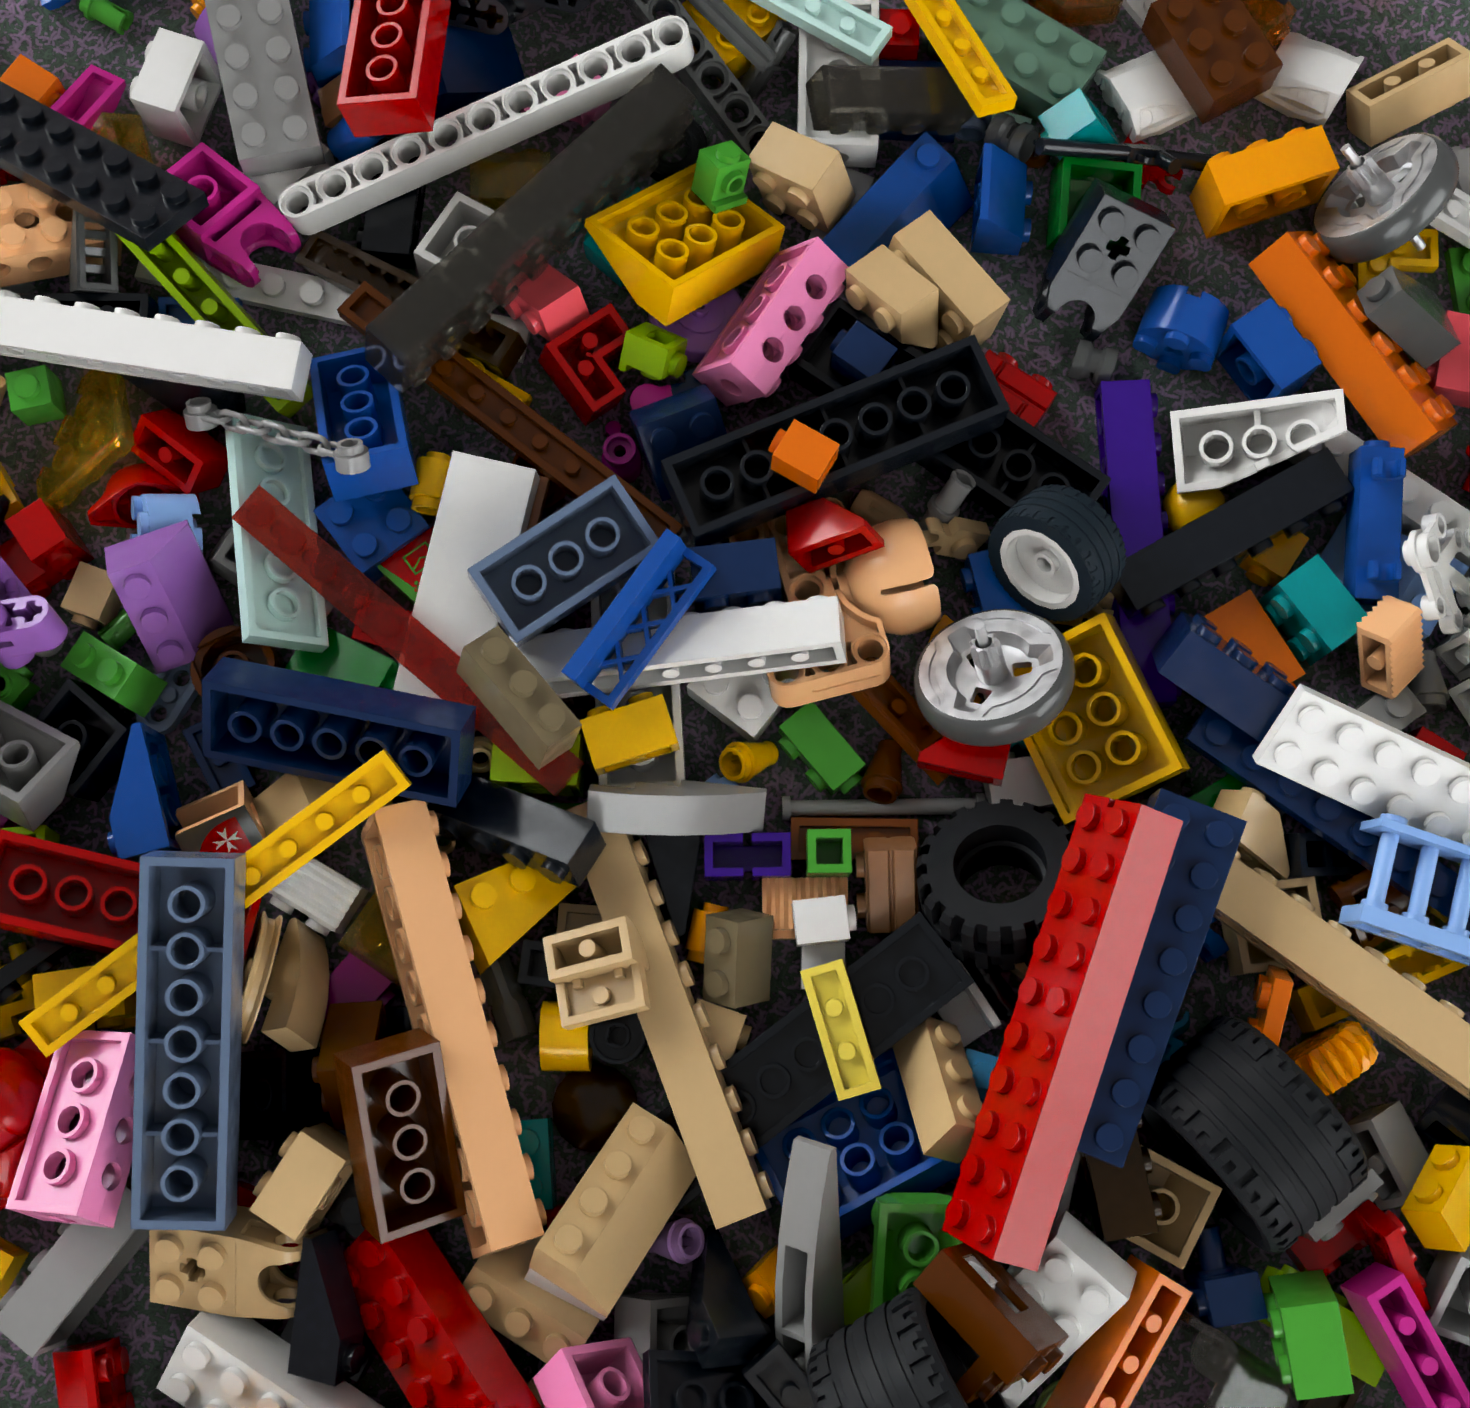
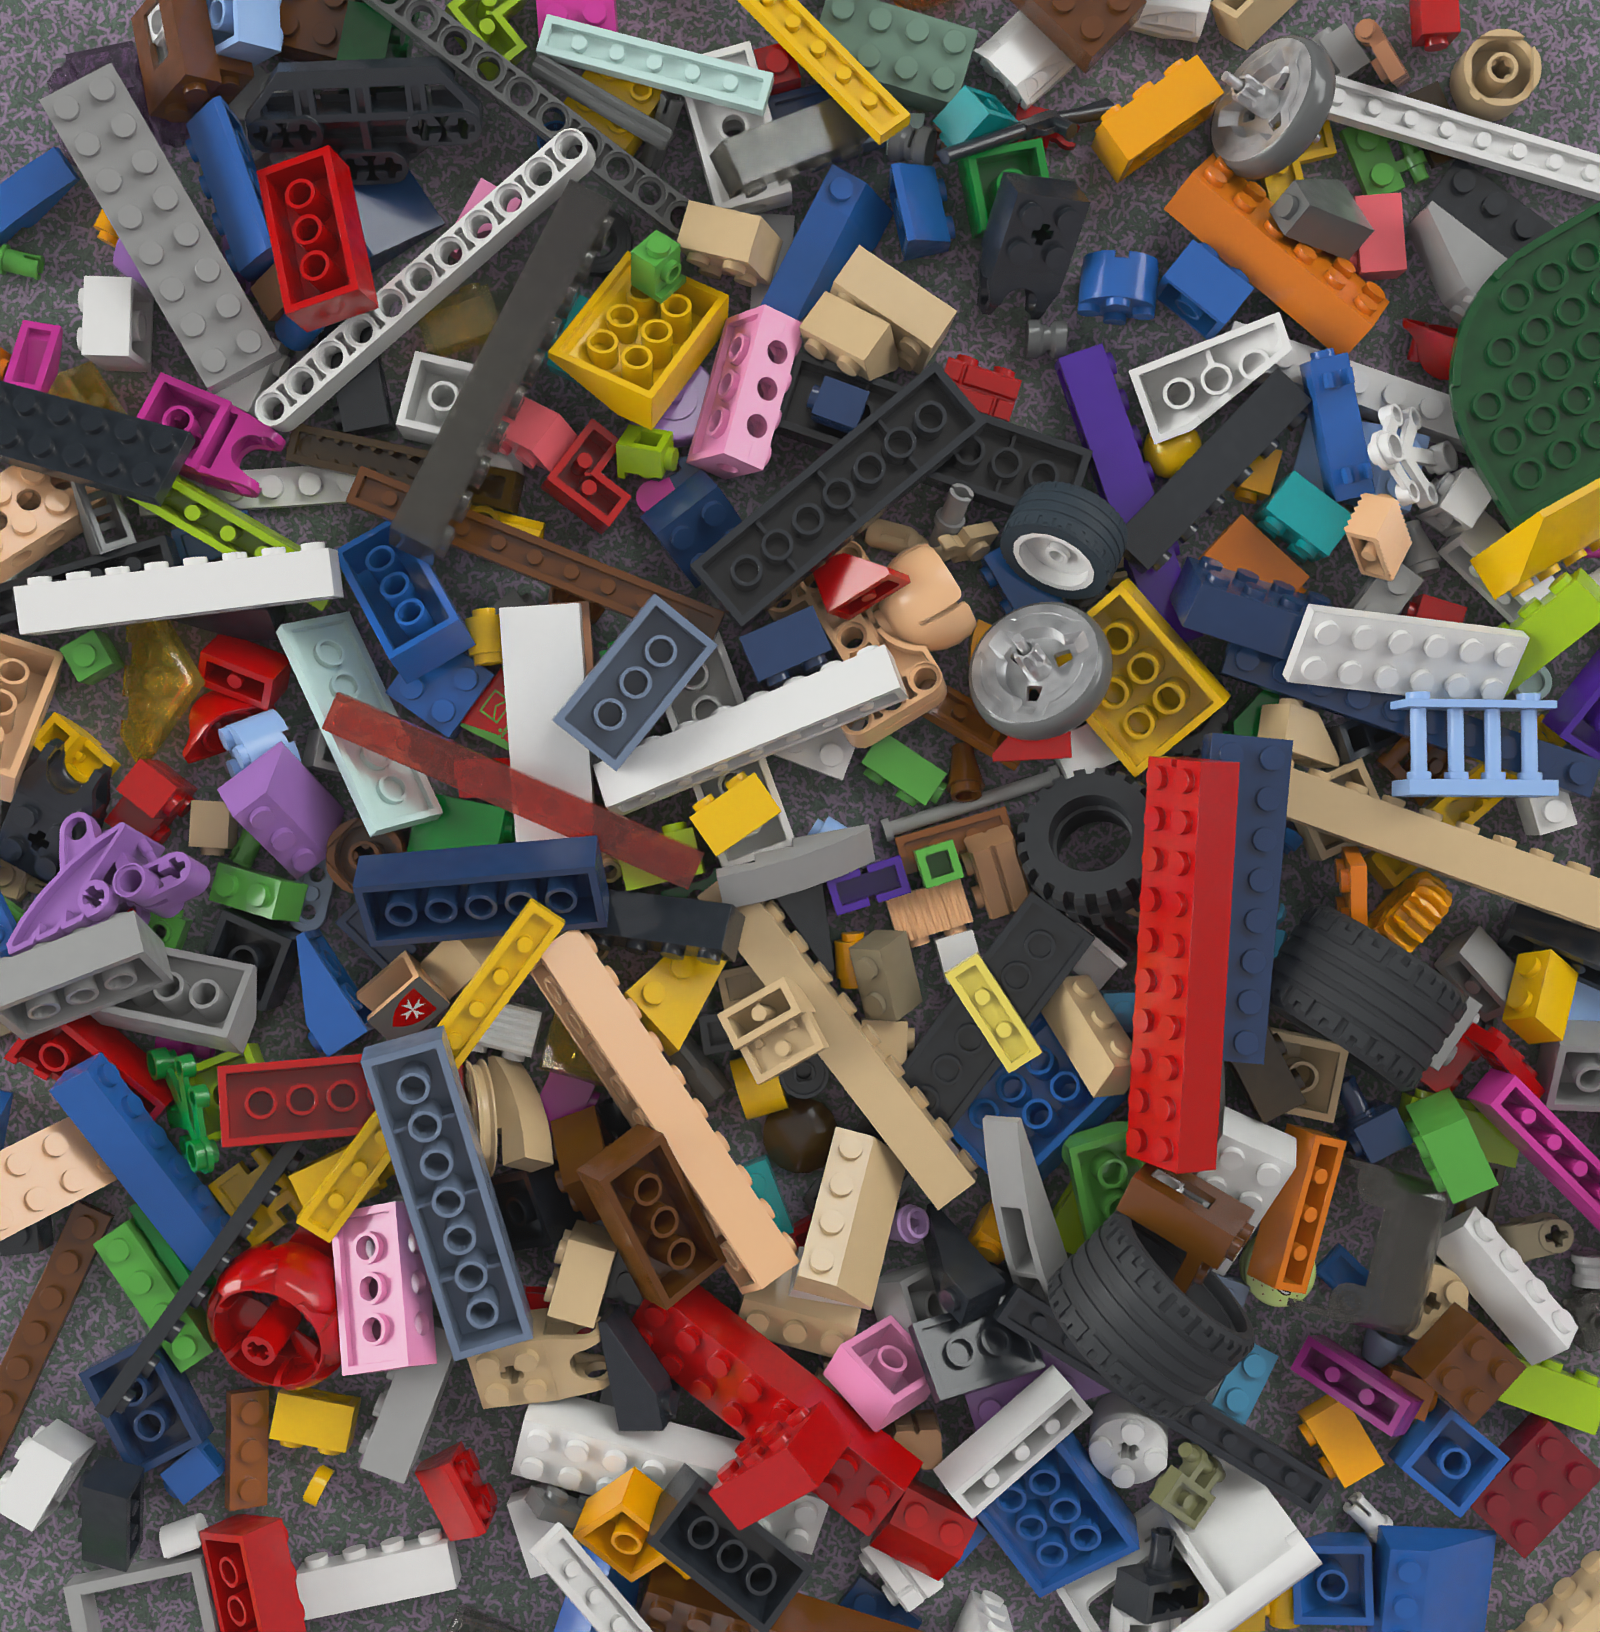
camera: 20 degrees left, 10 degrees up
light grey piece [183,397,371,475] -> none
dark tan brick [456,625,582,770] -> none
blue fence [561,528,717,711] -> none
magenta piece [601,421,643,483] -> none
yellow cone [719,741,779,783] -> none
orange brick [768,419,840,494] -> none
white brick [791,895,857,947] -> none

